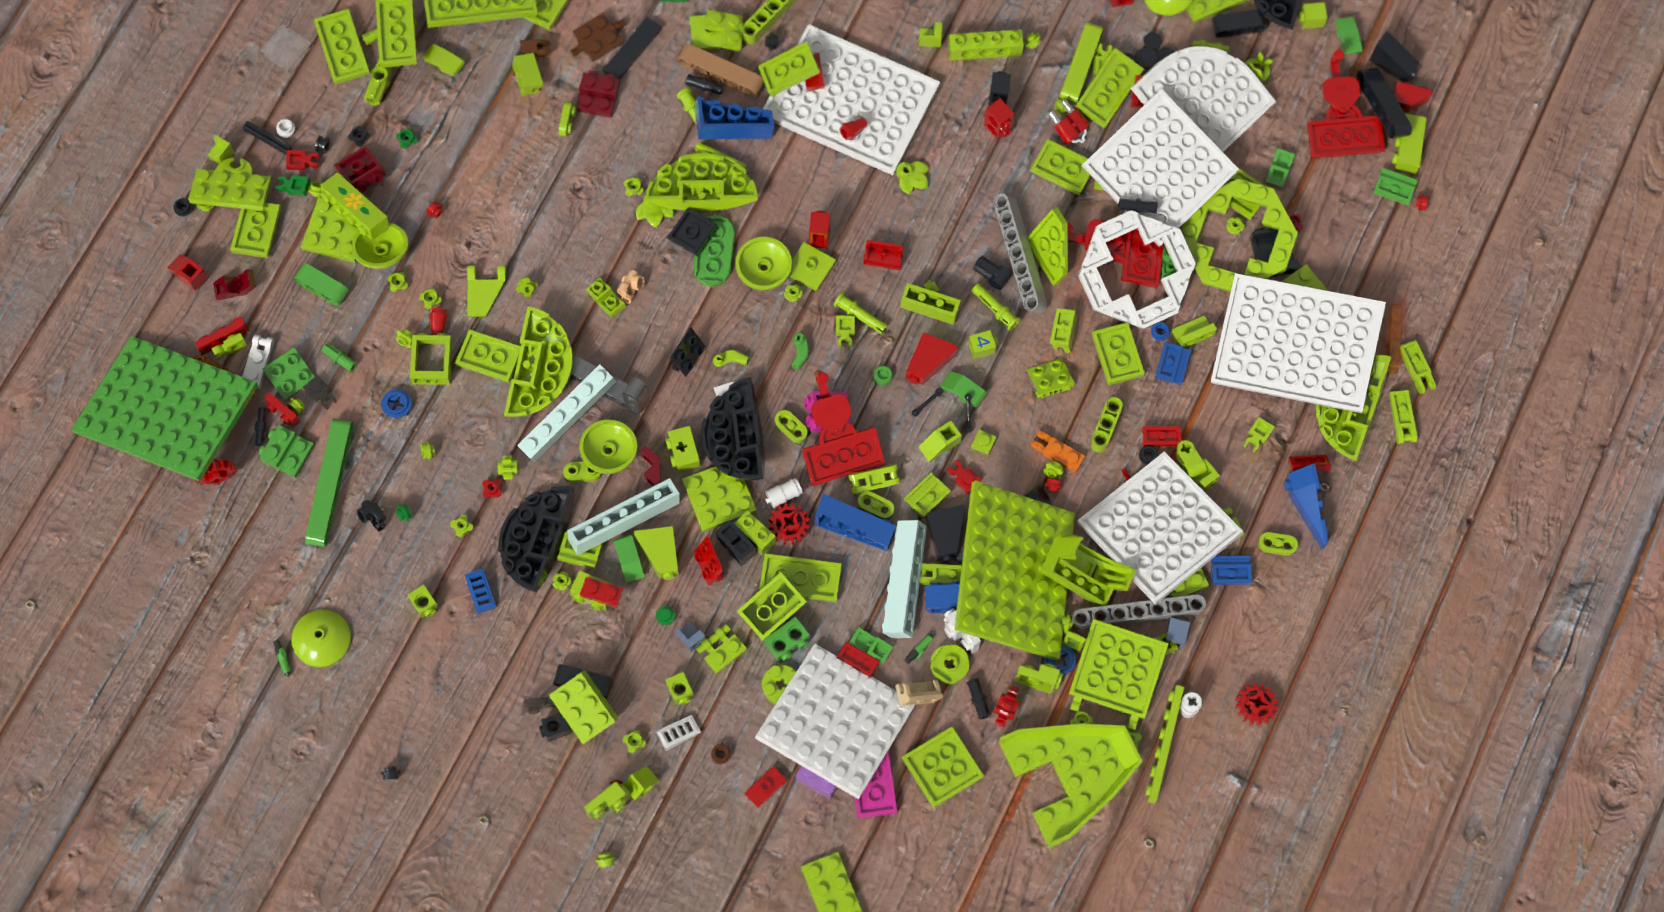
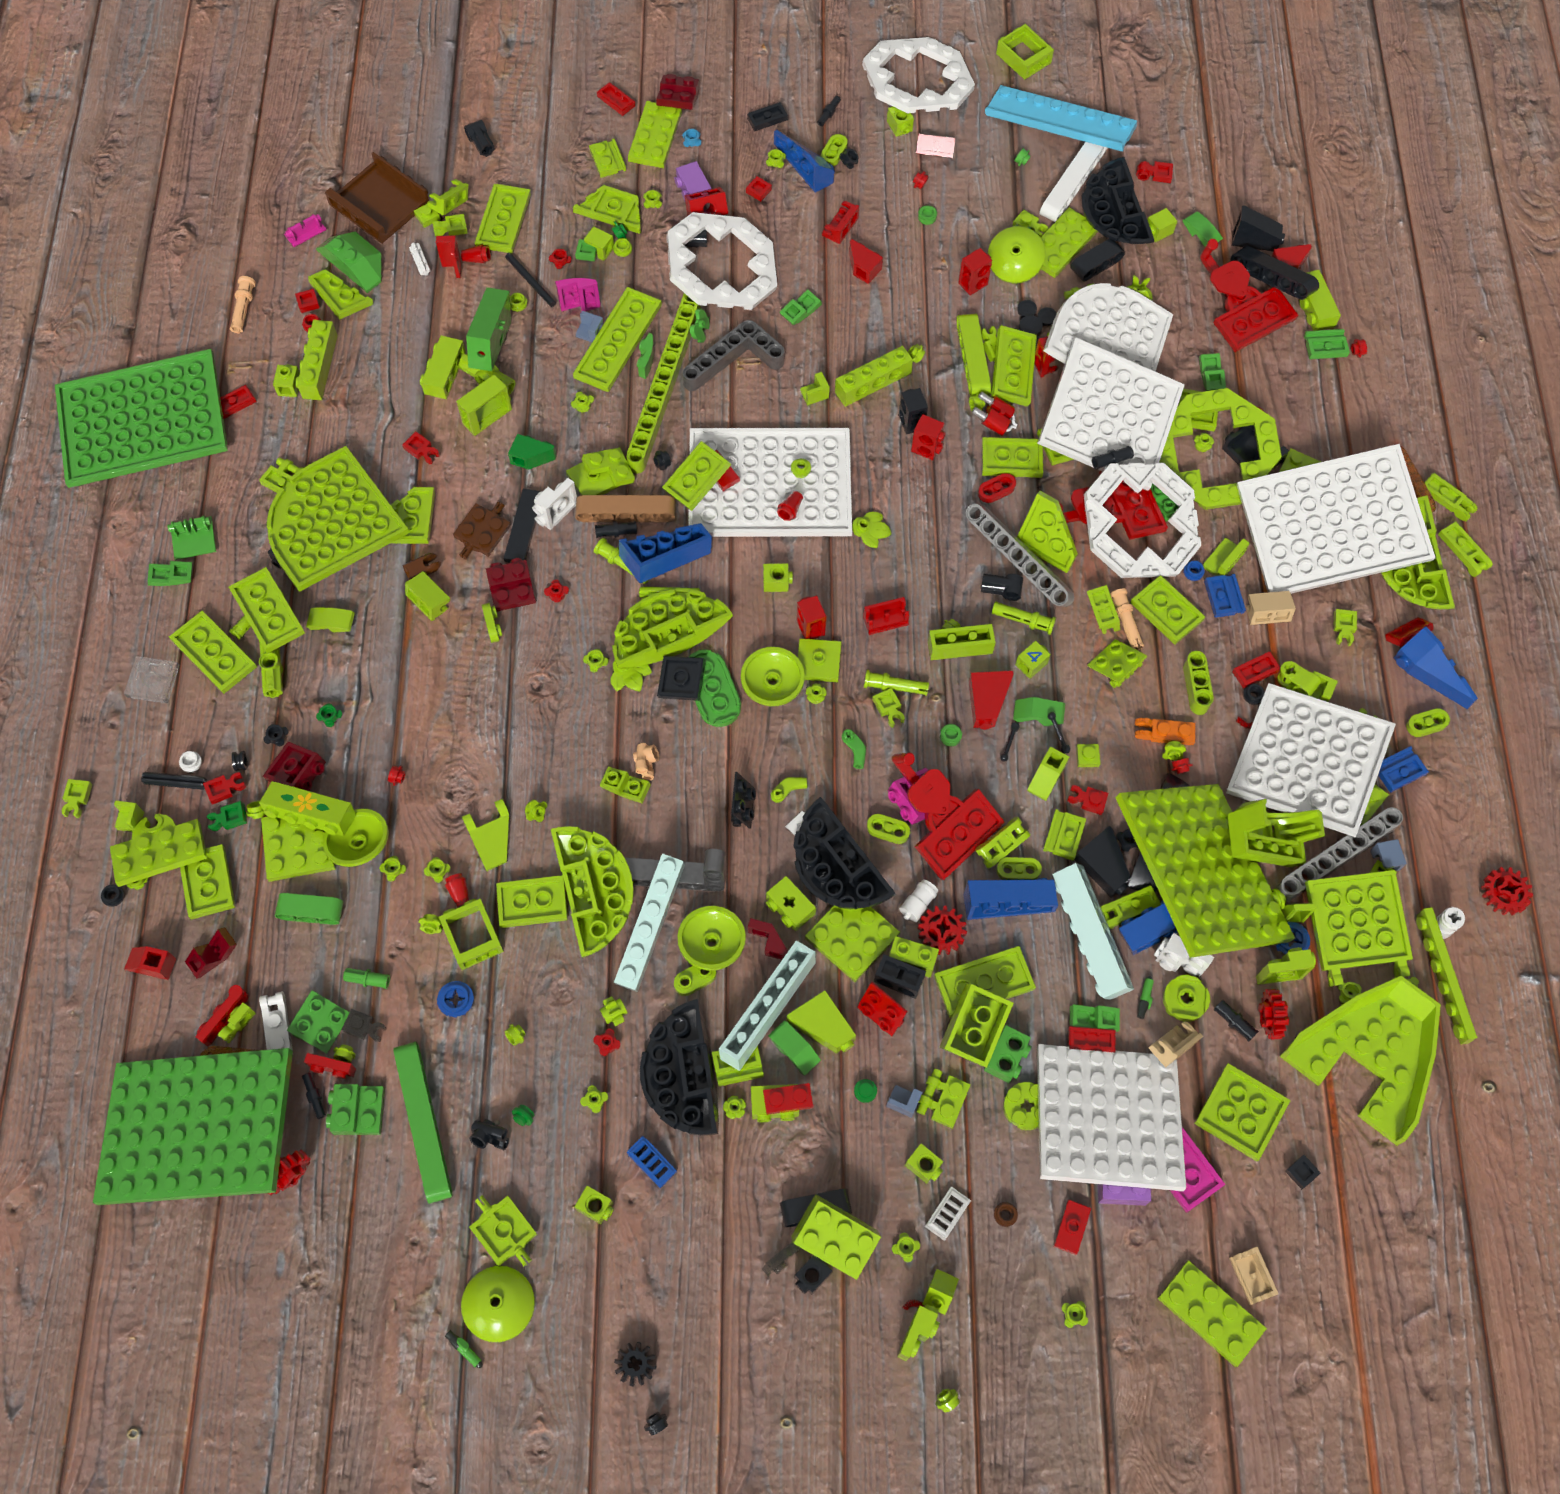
camera: 25 degrees left, 5 degrees down
none -> lime plate [62,779,93,818]
none -> lime plate [469,1195,538,1267]
none -> white plate [532,478,577,530]
none -> red plate [544,580,569,602]
none -> black gear [614,1342,657,1387]
none -> lime brick [763,563,793,592]
none -> lime plate [791,458,811,478]
none -> red plate [978,473,1016,503]
none -> lime plate [1061,1301,1088,1328]
none -> light nougat pin [1110,588,1144,650]
none -> tan hinge [1229,1247,1279,1305]
none -> tan hinge [1246,591,1296,625]
none -> black plate [1285,1155,1321,1190]

